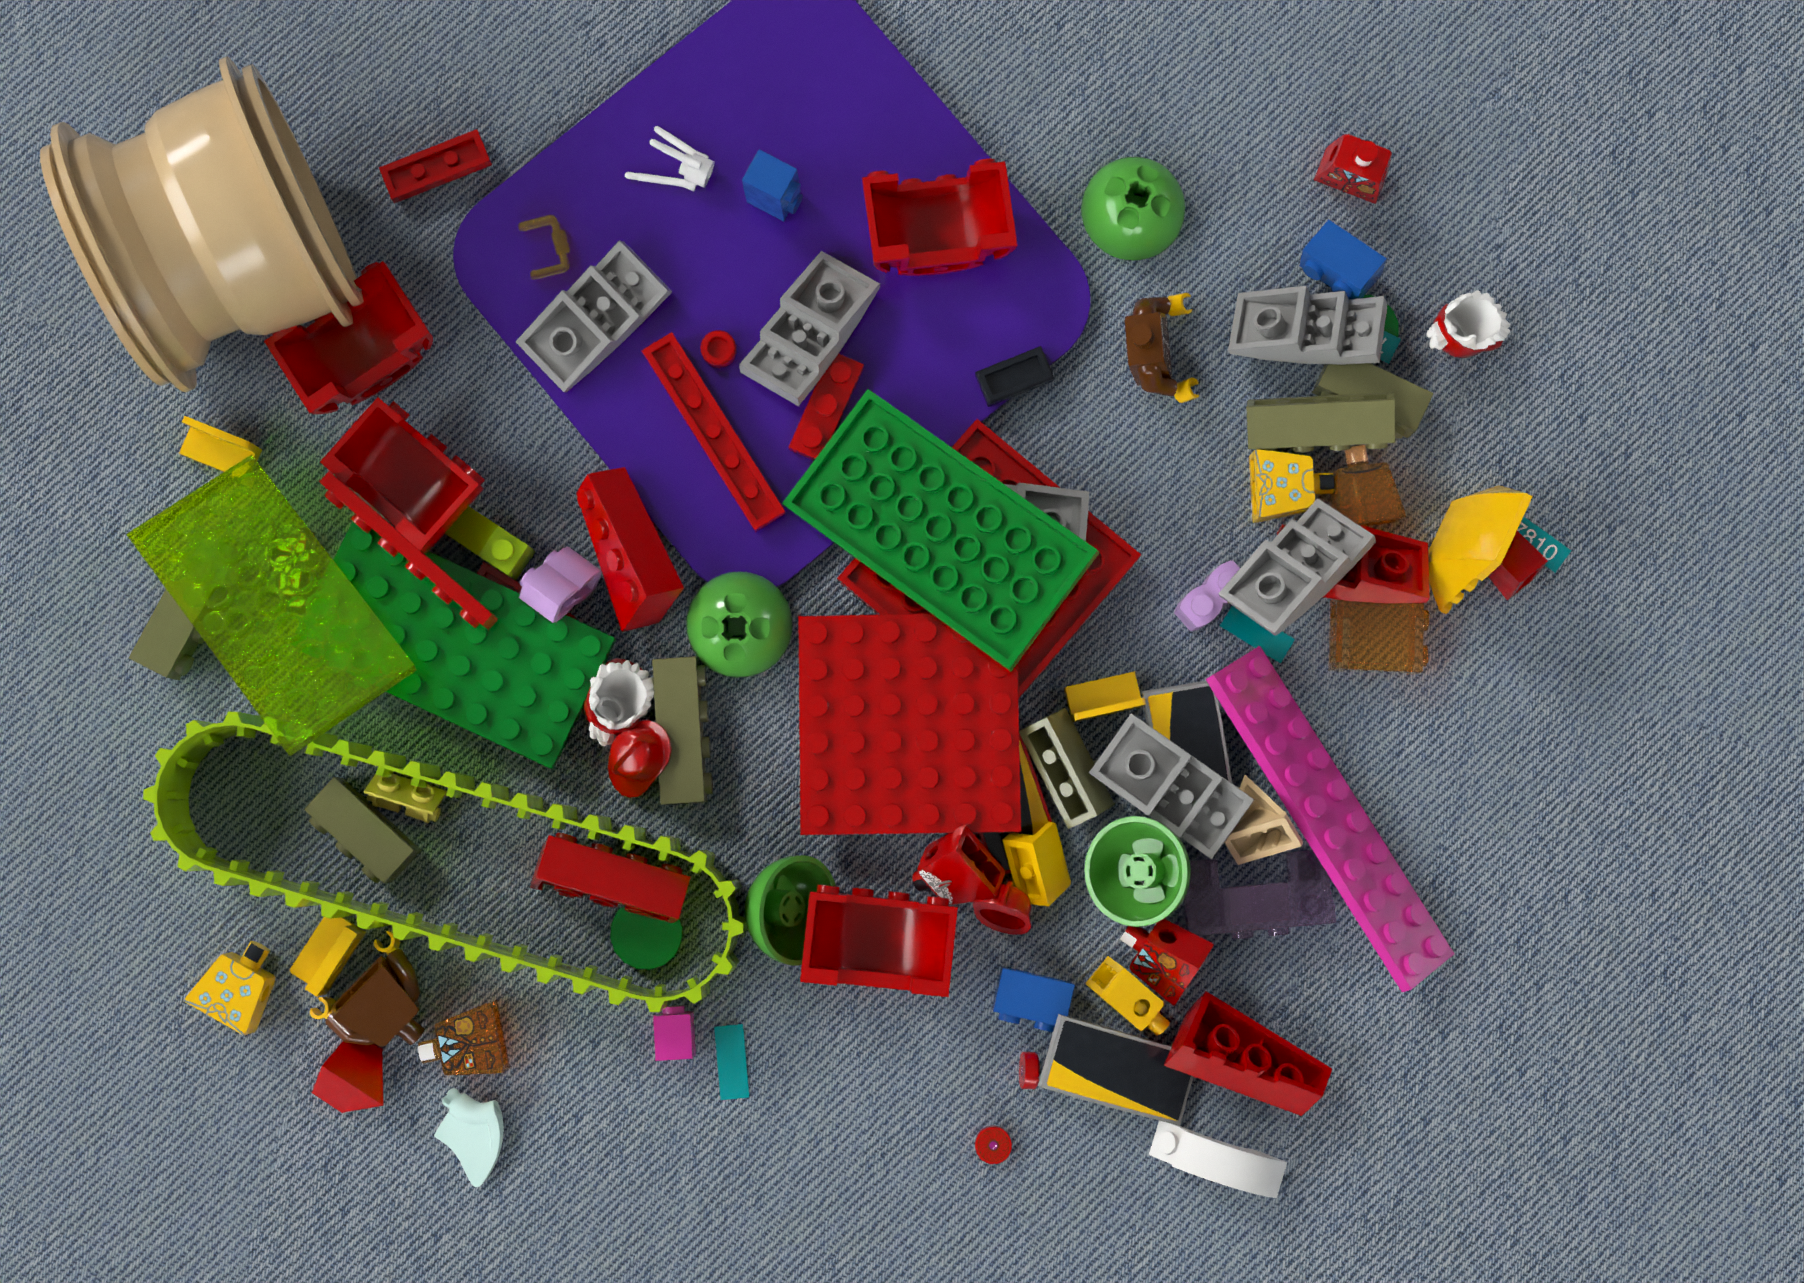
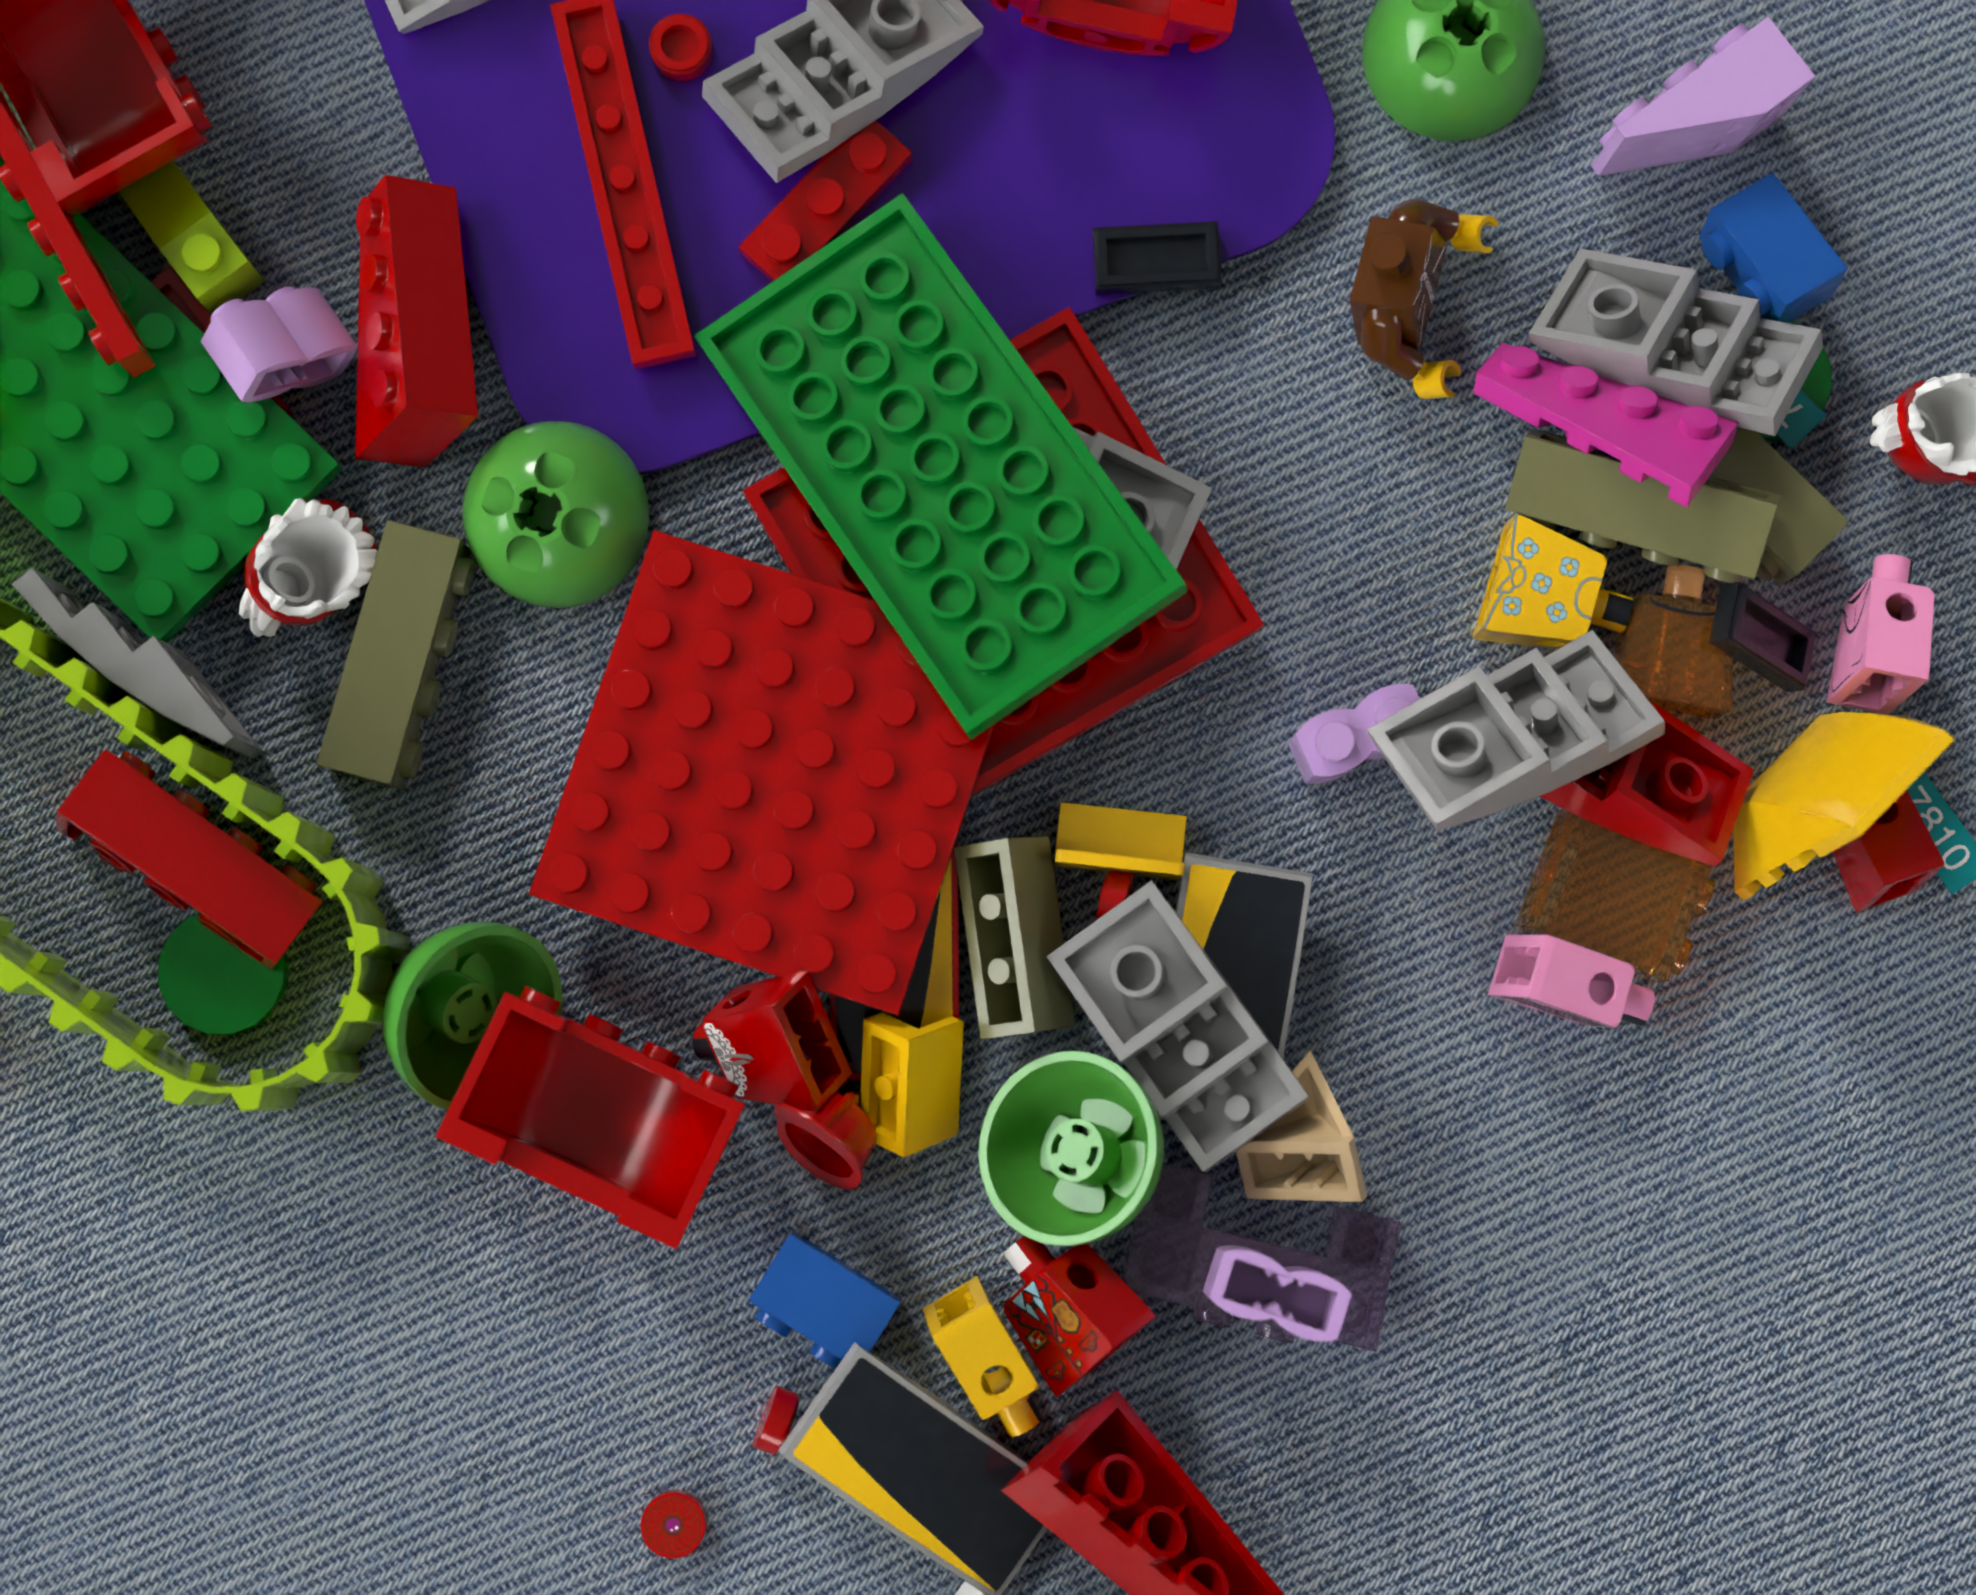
camera: 15 degrees right, 0 degrees up
red piece [608,720,672,798] -> none
dark pink brick [653,1005,696,1061] -> none
teal sticker [714,1024,749,1100] -> none
dark pink plate [1205,646,1454,993] -> none
teal sticker [1220,606,1295,664] -> none
red torso [1314,134,1392,204] -> none
none -> light grey slope [12,568,263,759]
none -> red tile [1096,870,1136,920]
none -> lavender brick [1203,1245,1352,1342]
none -> dark pink wing [1473,343,1738,508]
none -> bright pink torso [1488,934,1655,1028]
none -> lavender slope [1591,17,1815,176]
none -> black tile [1709,581,1816,692]
none -> bright pink torso [1827,554,1935,714]

